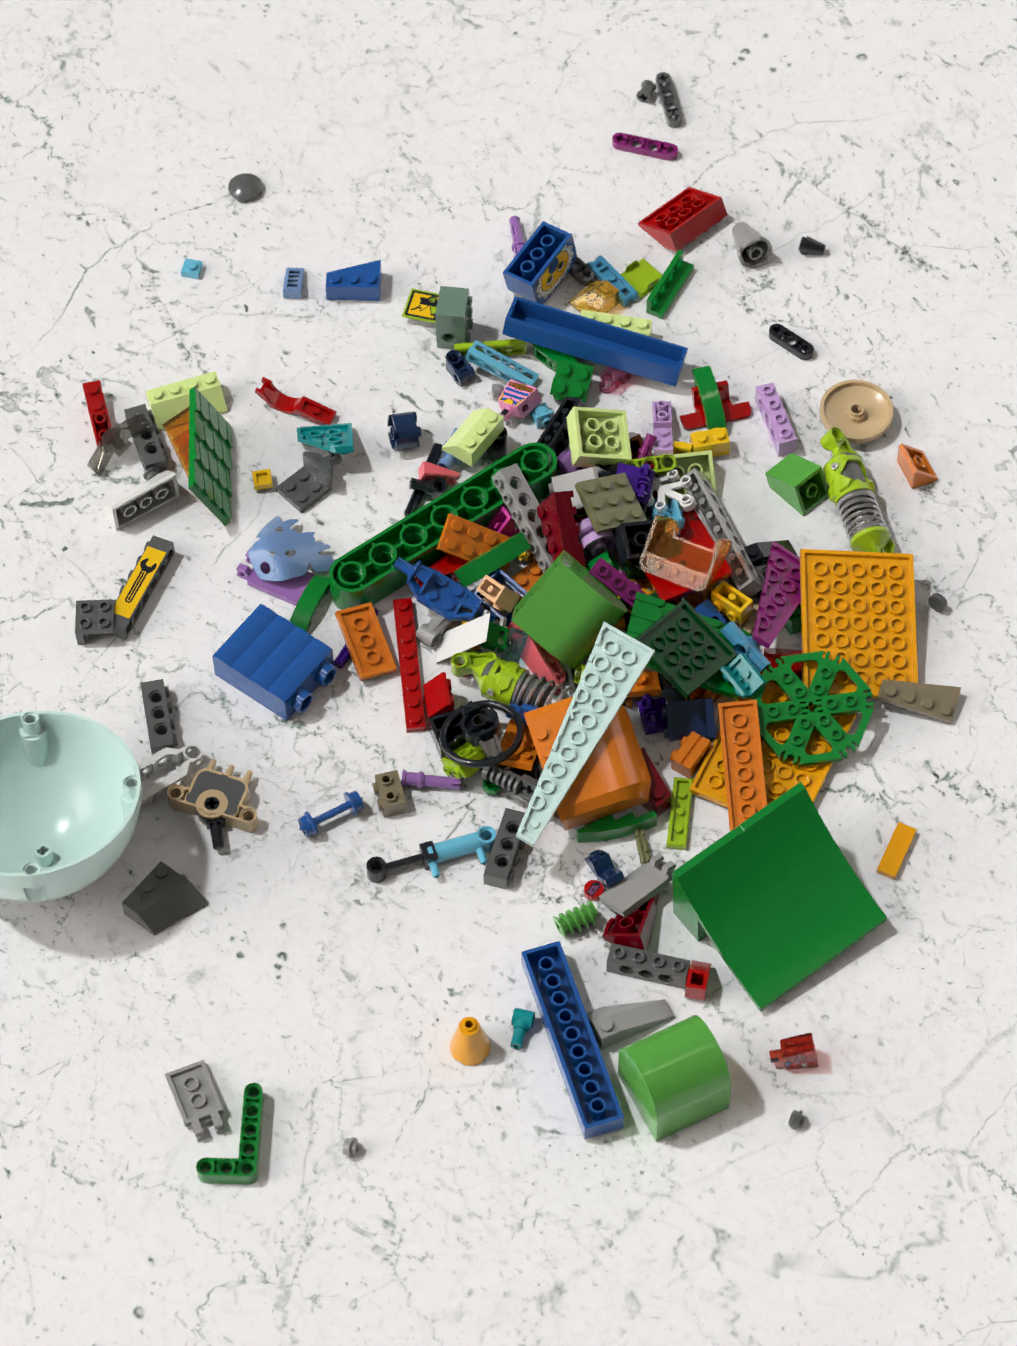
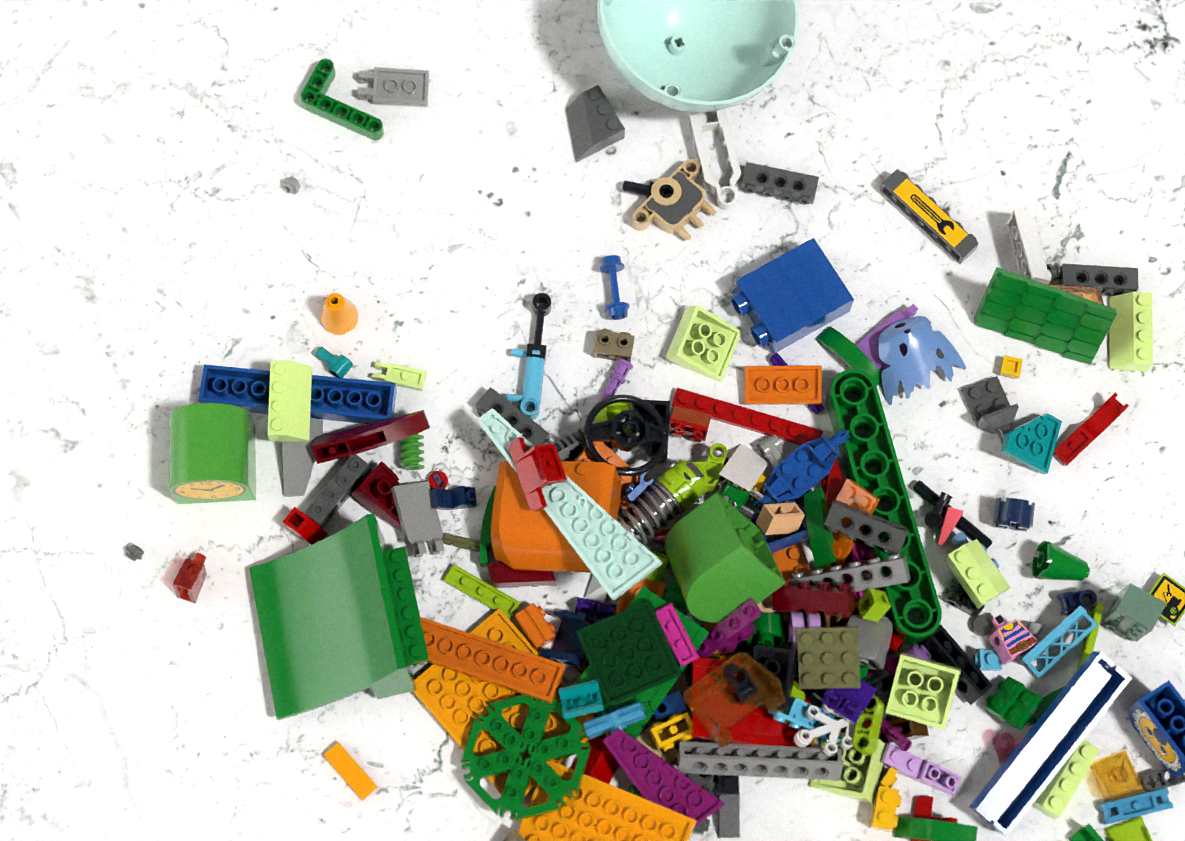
camera: 110 degrees right, 15 degrees up
dark grey bracket [75,599,114,645] -> none
red slope [82,380,115,448] -> none
clear smoke plate [87,413,151,477] -> none
none -> yellowish green slope [267,360,312,442]
none -> dark red slope [311,410,430,464]
none -> yellowish green hinge [371,362,427,391]
none -> red plate [509,437,567,511]
none -> dark pink tile [655,603,700,667]
none -> yellowish green slope [665,305,742,382]
none -> black piece [723,664,758,705]
none -> dark grey brick [824,499,908,554]
none -> lime brick [856,588,891,622]
none -> dark grey tile [972,616,993,636]
none -> green cone [1032,541,1090,581]

